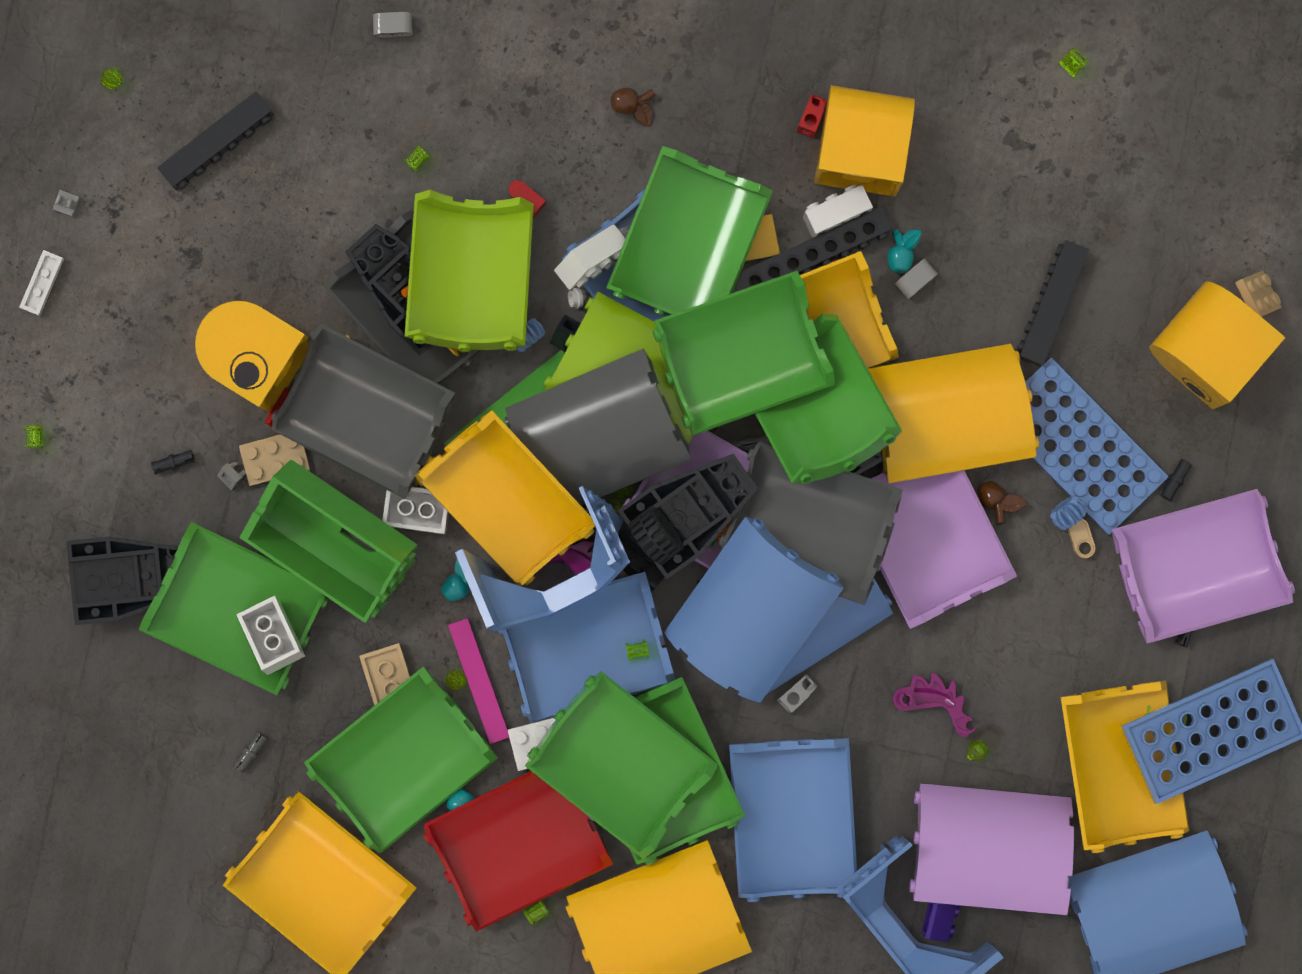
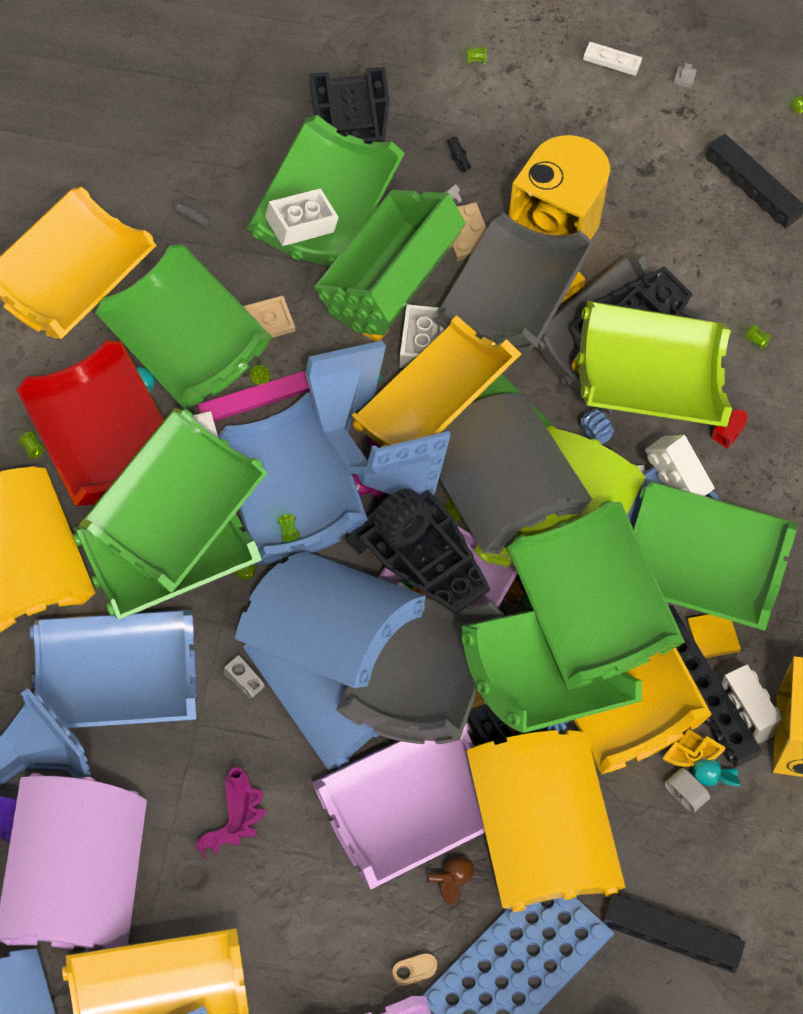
camera: 85 degrees right, 25 degrees down
clear neon green plate [967,740,989,761] -> none
medium blue gear [1050,496,1087,530] -> none
none -> yellow brick [663,729,725,767]

